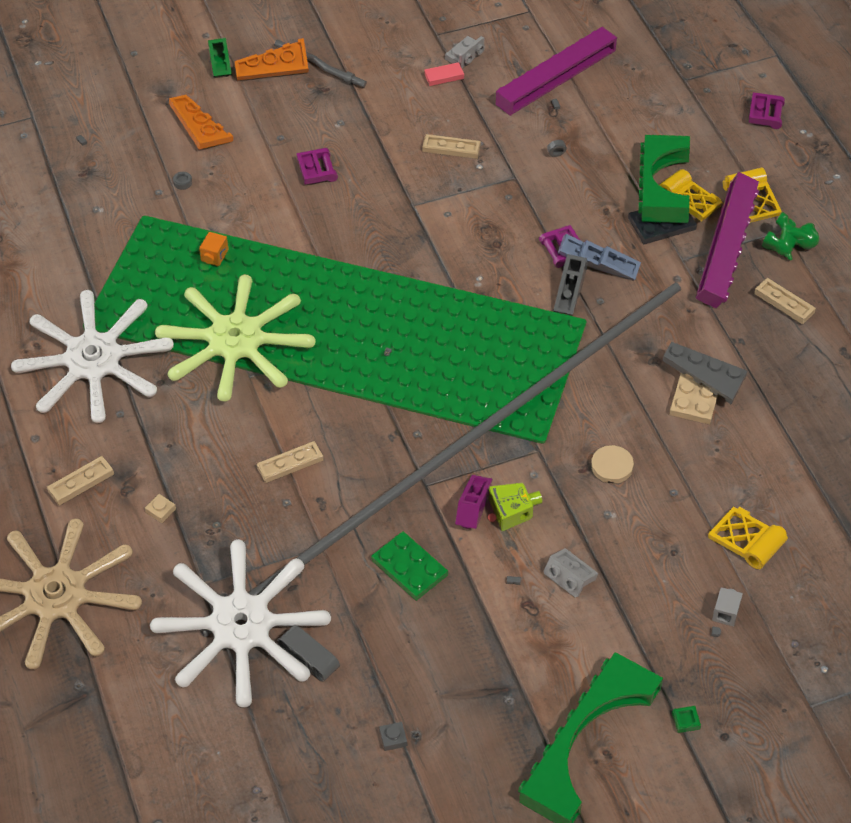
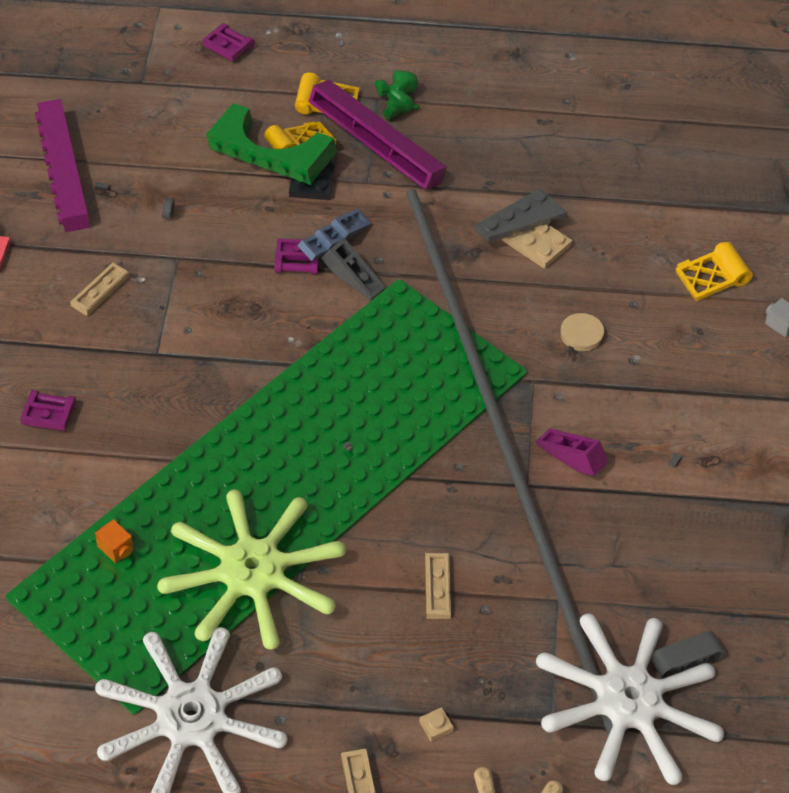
camera: 65 degrees left, 0 degrees up
green plate [371,531,448,601] -> none
lime torso [489,483,542,531] -> none
light grey bracket [544,548,599,597] -> none
tan plate [754,278,816,324] -> none

